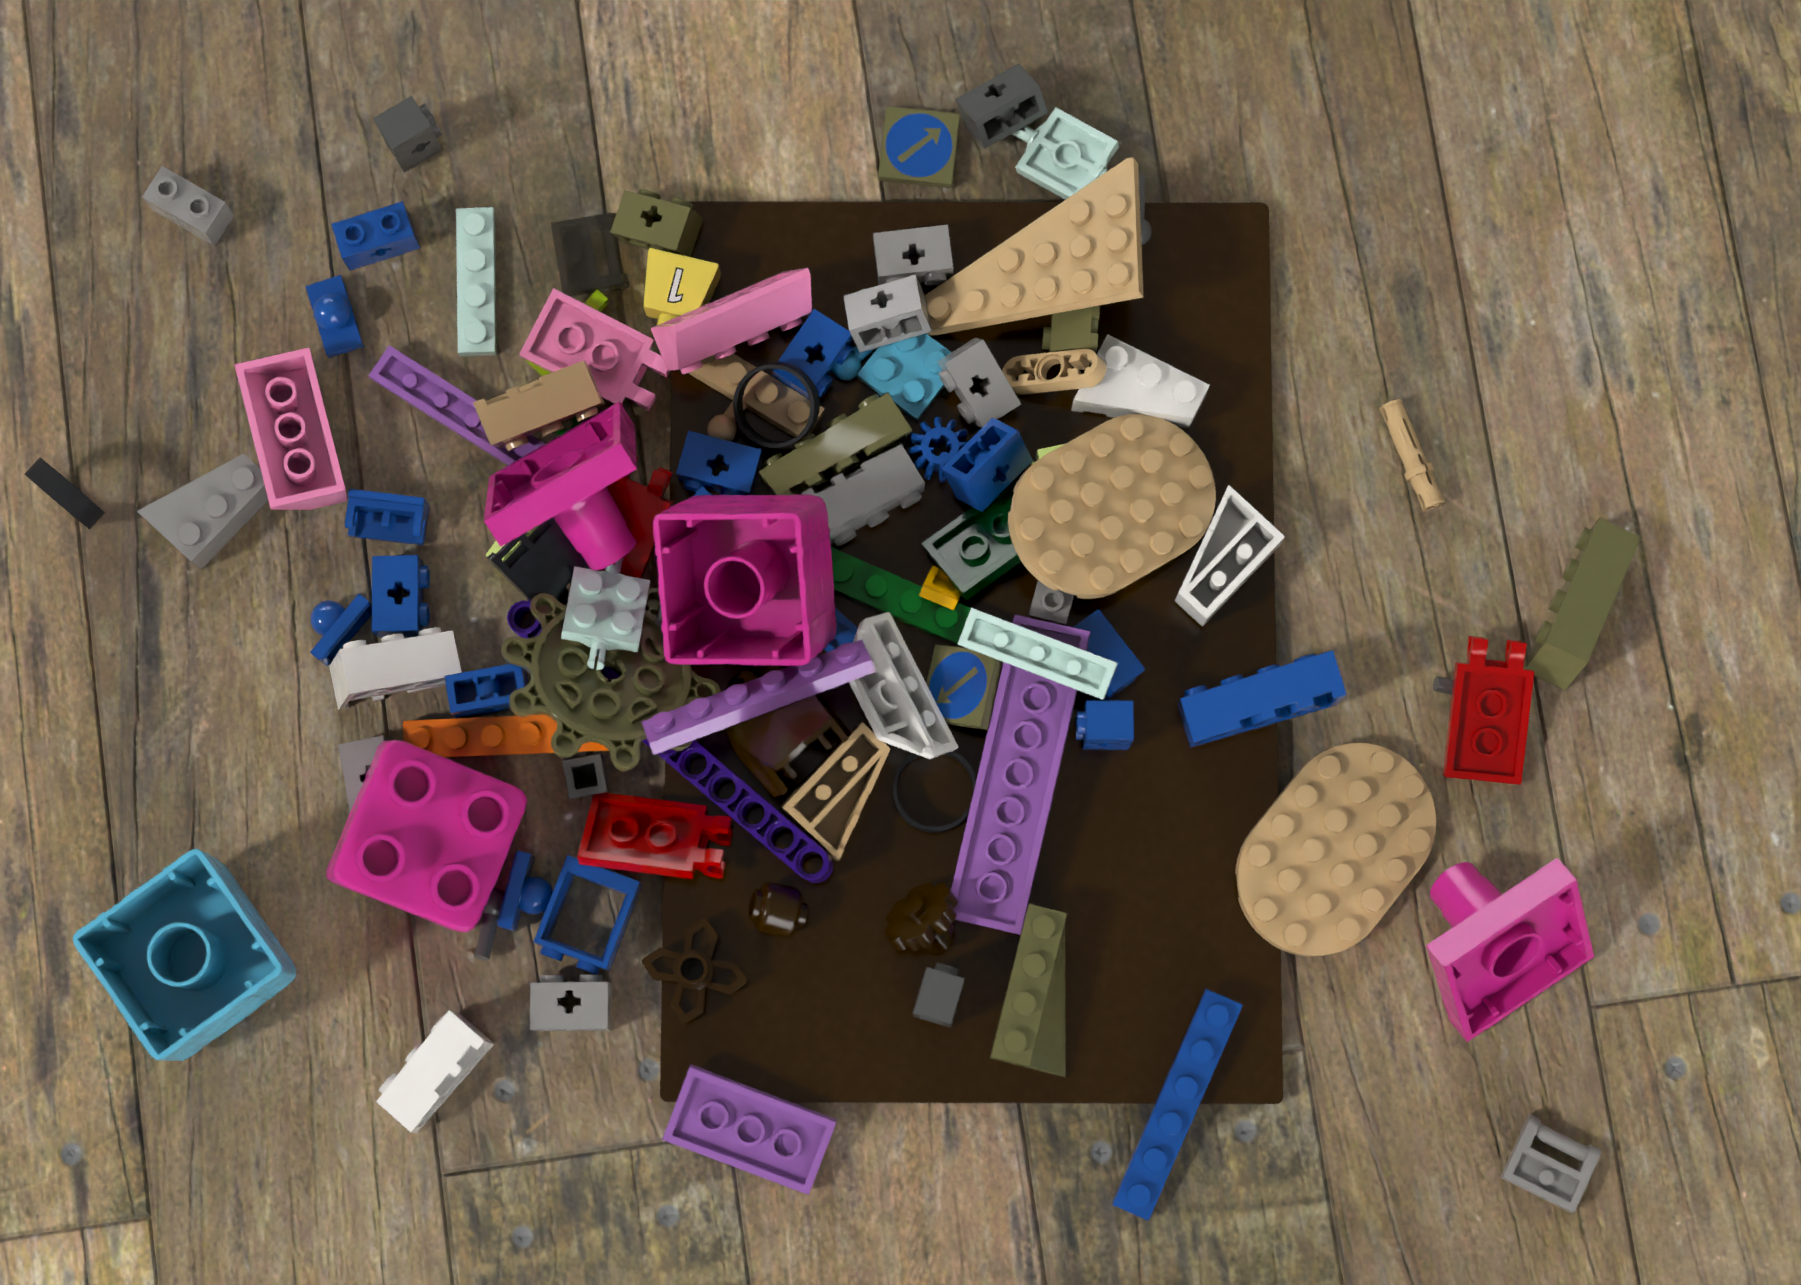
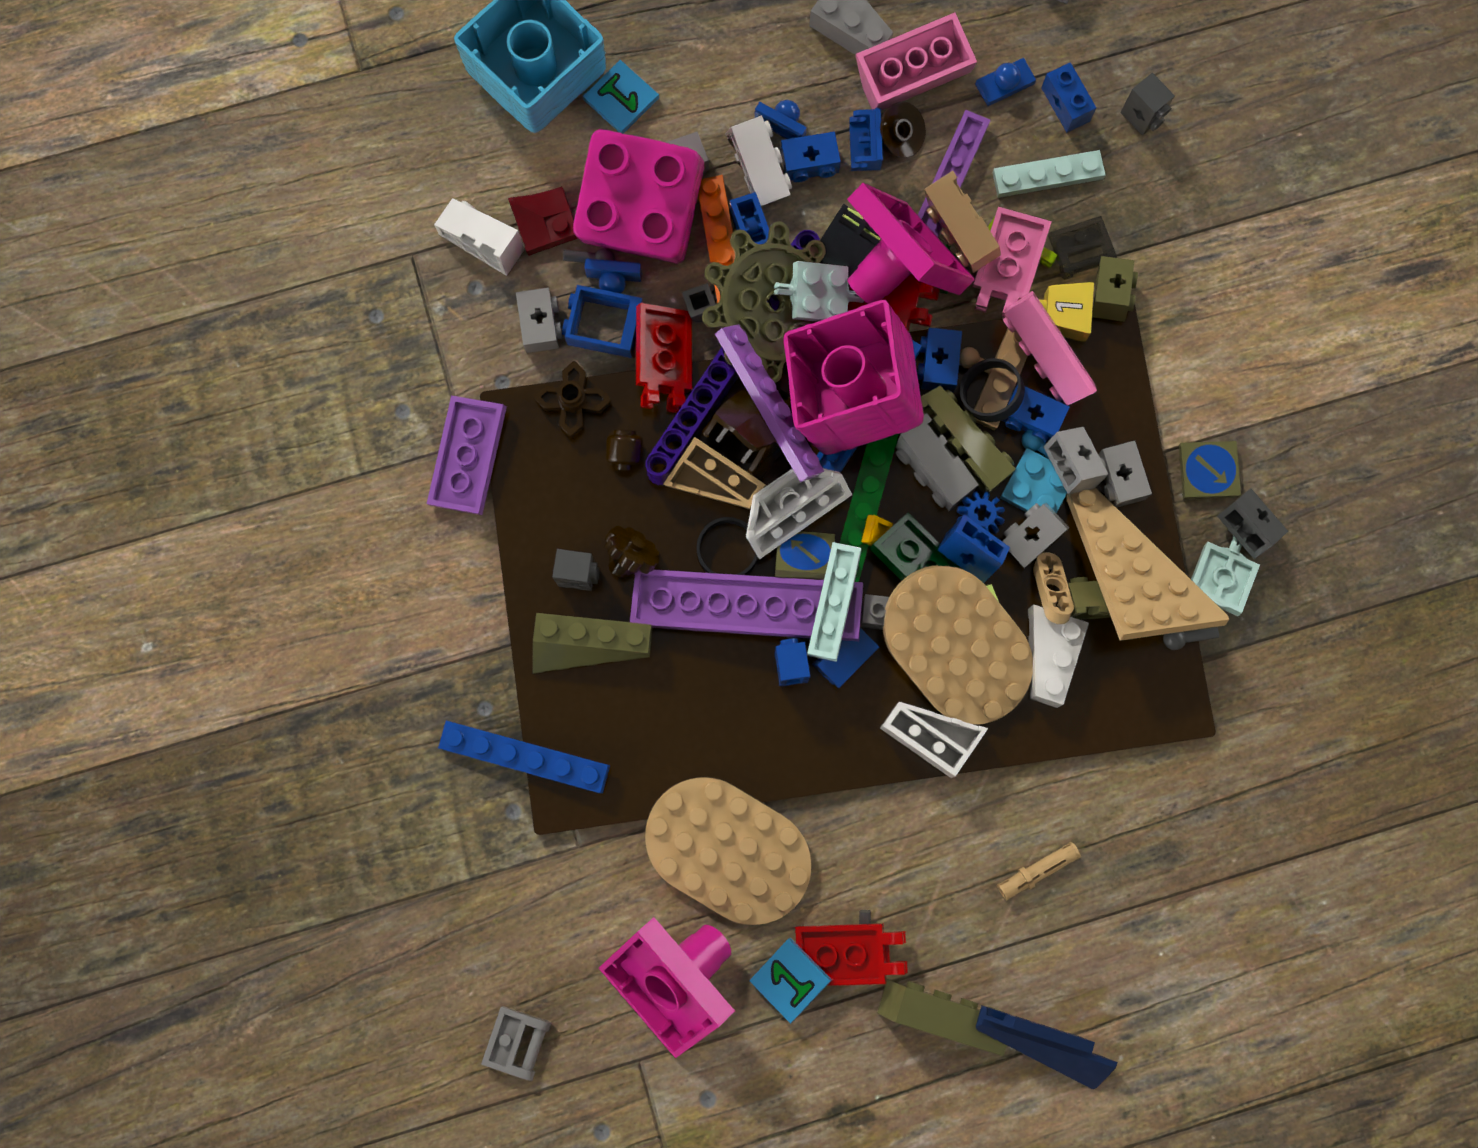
camera: 80 degrees right, 0 degrees up
blue wedge [1177,650,1347,748] -> none
none -> dark red plate [508,186,578,256]
none -> dark azure tile [583,60,659,134]
none -> dark azure tile [749,938,832,1024]
none -> dark brown dish [880,102,926,158]
none -> dark blue wedge [976,1005,1118,1089]

